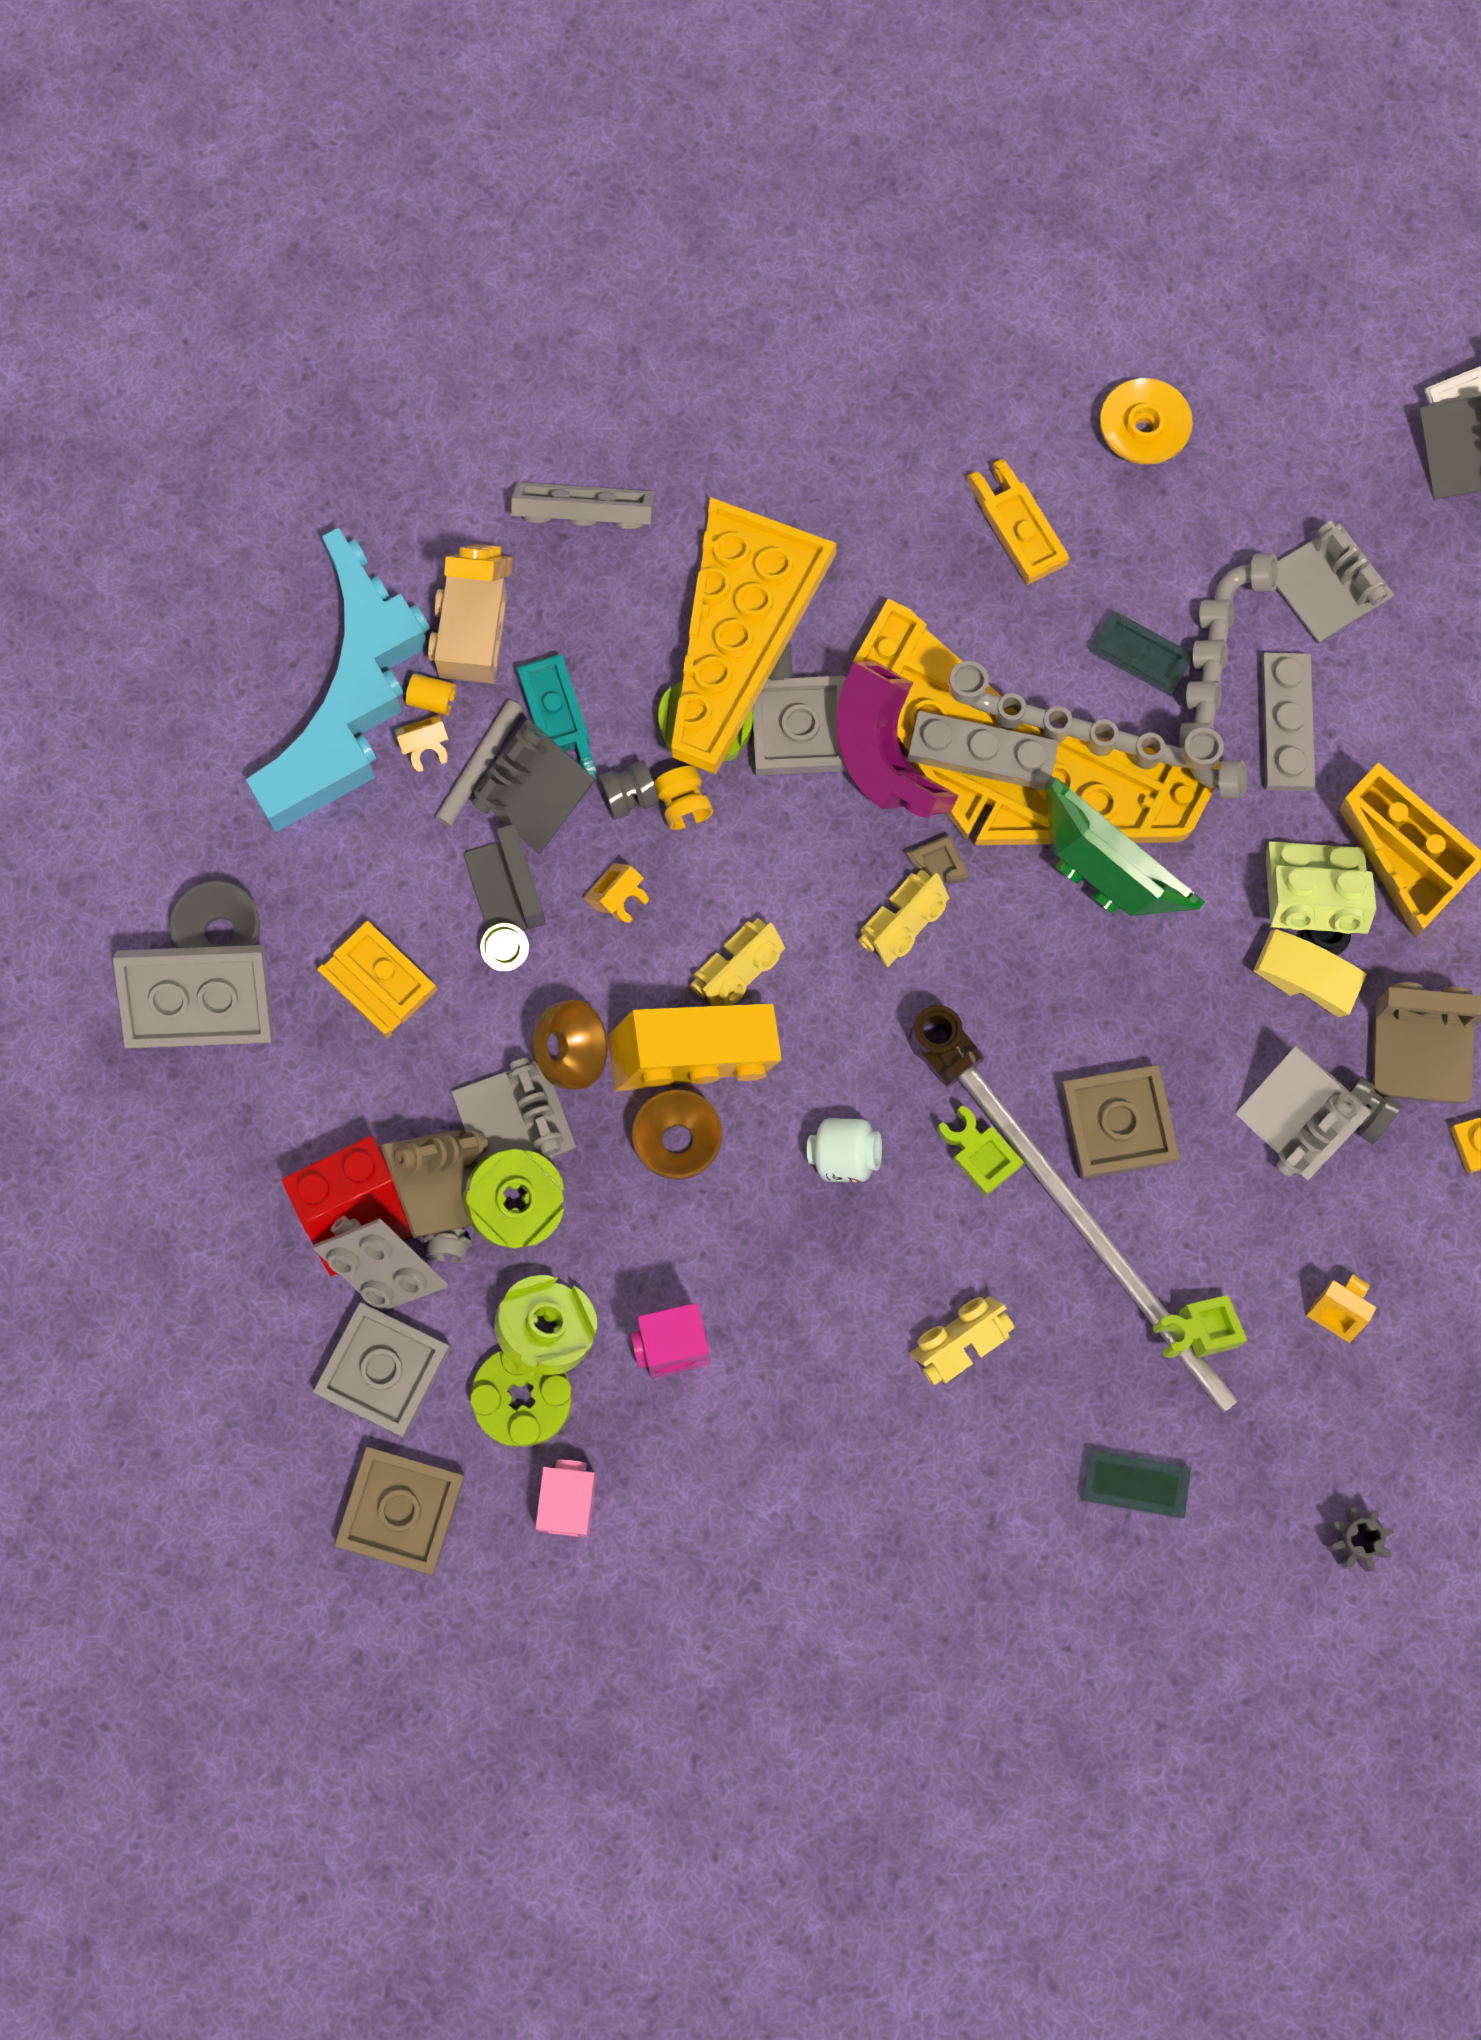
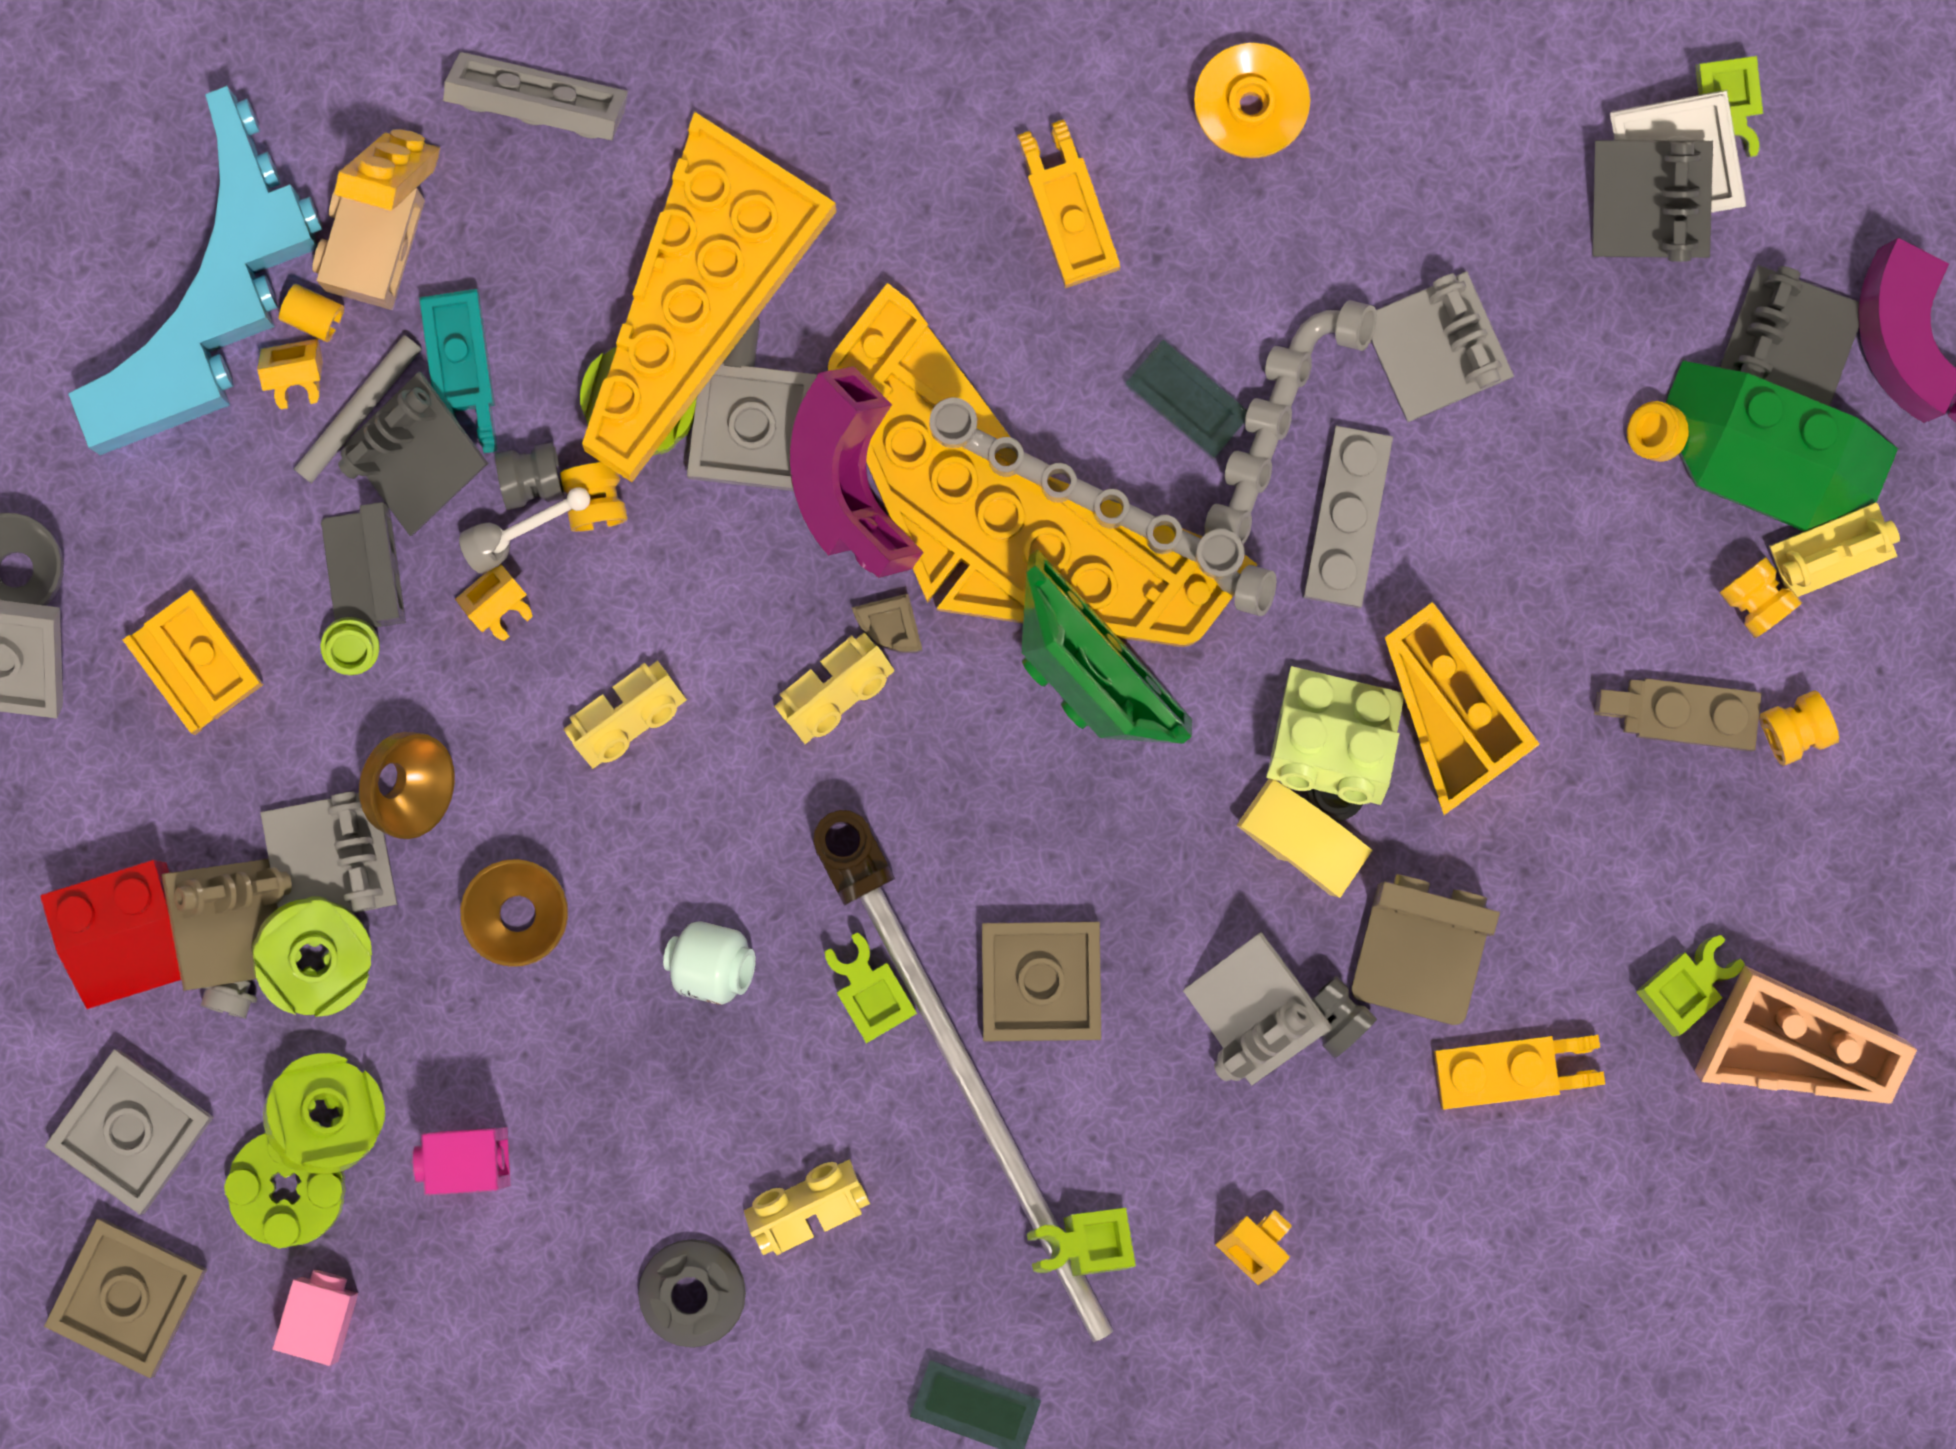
camera: 10 degrees right, 10 degrees up
light grey hinge [313,1216,448,1311] -> none
yellow wedge [607,1004,782,1092] -> none
light grey plate [907,711,1059,791] -> none
none -> hinge [459,487,590,574]
none -> dark grey piece [638,1239,746,1348]

